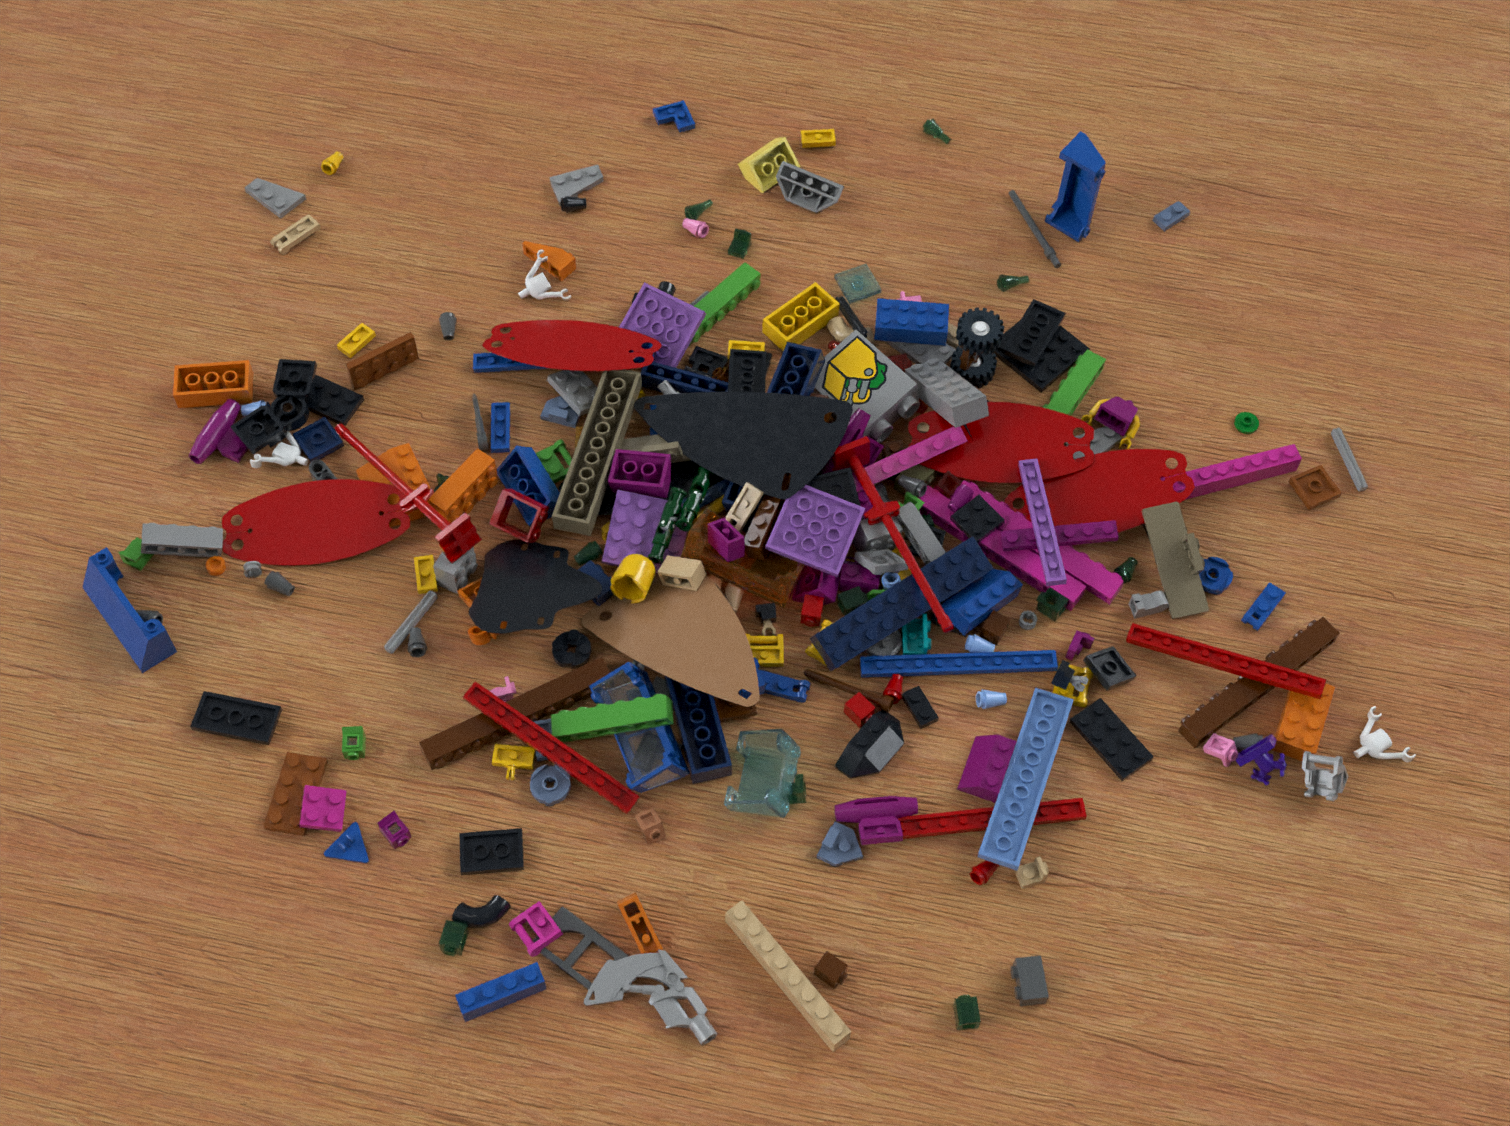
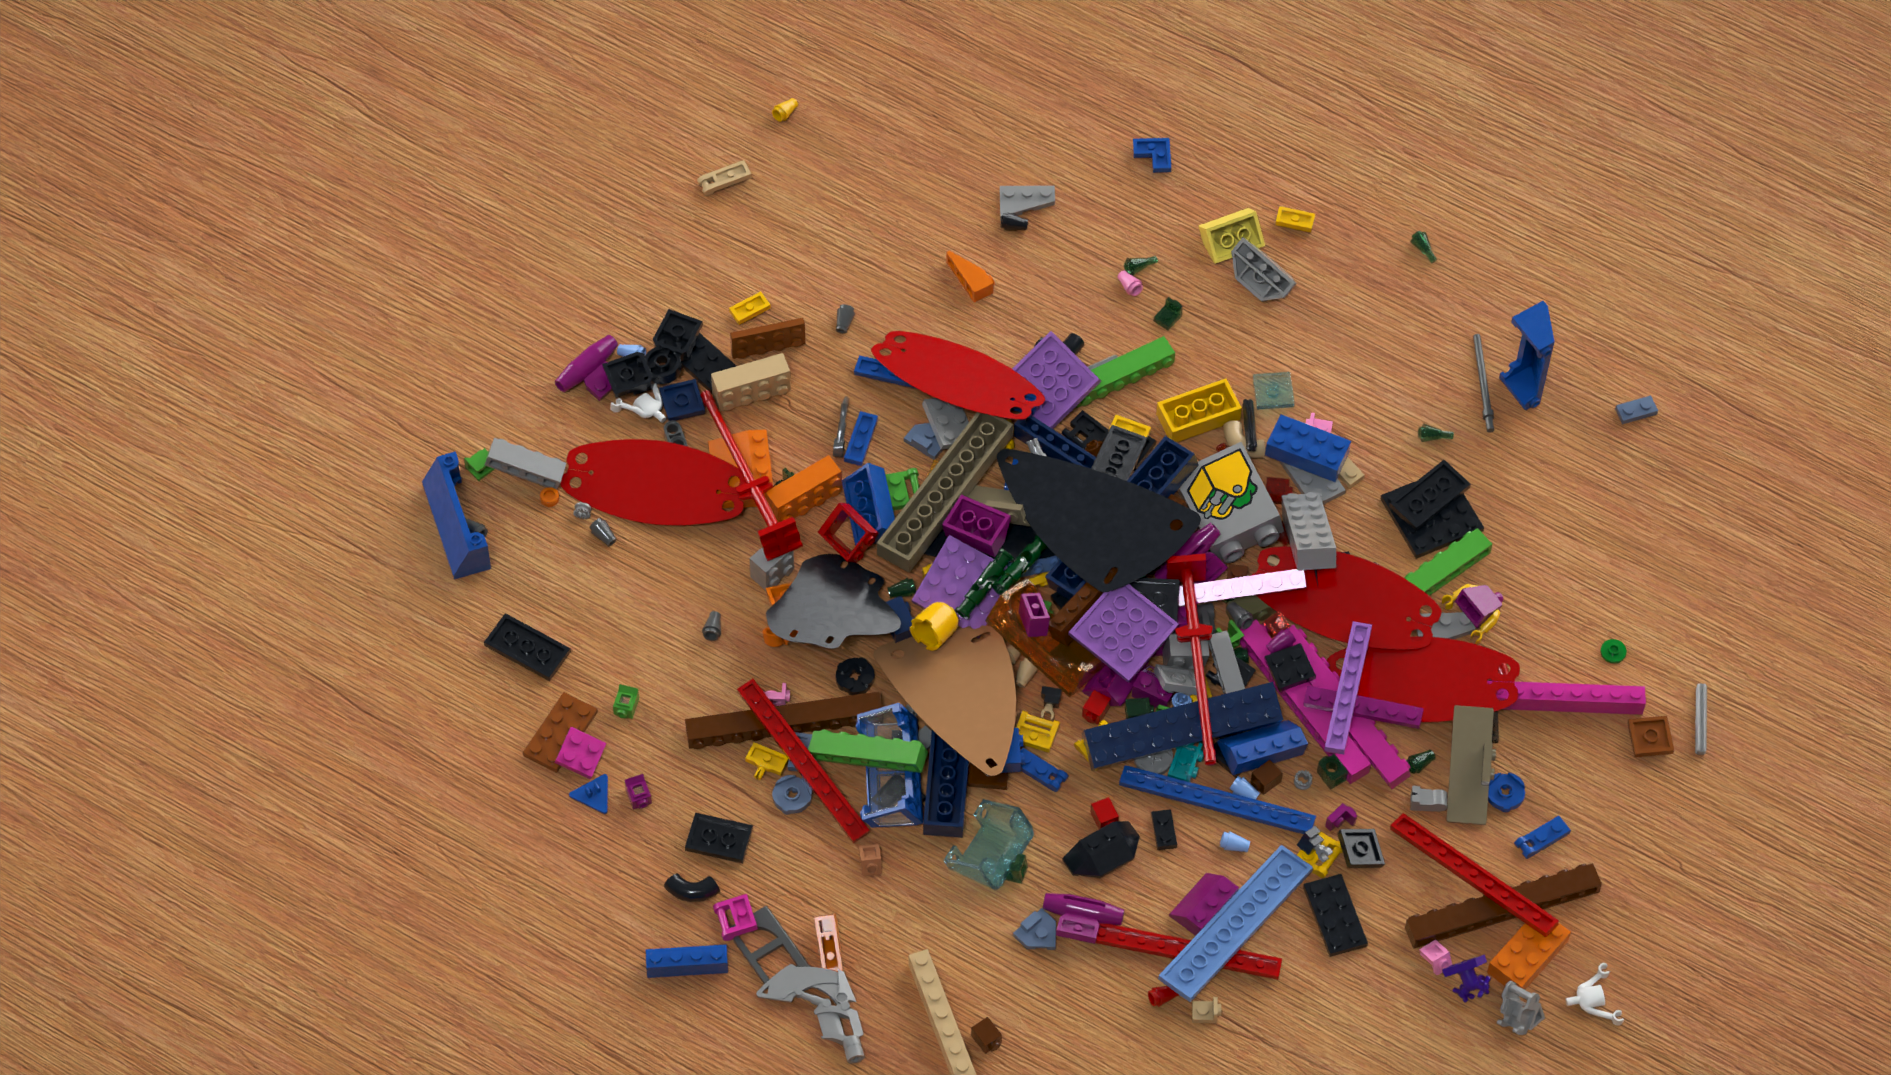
camera: 20 degrees right, 0 degrees up
orange brick [173,360,253,408] -> none
light grey wing [245,178,306,219] -> none
light grey axle [384,590,438,654] -> none
yellow plate [414,555,438,594] -> none
clear green brick [439,920,469,956] -> none
white piece [518,250,571,301] -> none
tan brick [658,555,706,591] -> none
tan plate [725,482,764,534] -> none
reddish brown piece [804,669,894,712] -> none
red cone [883,674,903,704] -> none
black plate [950,307,1004,388] -> none
dark grey cone [1233,733,1263,750] -> none
none -> tan brick [711,353,791,411]

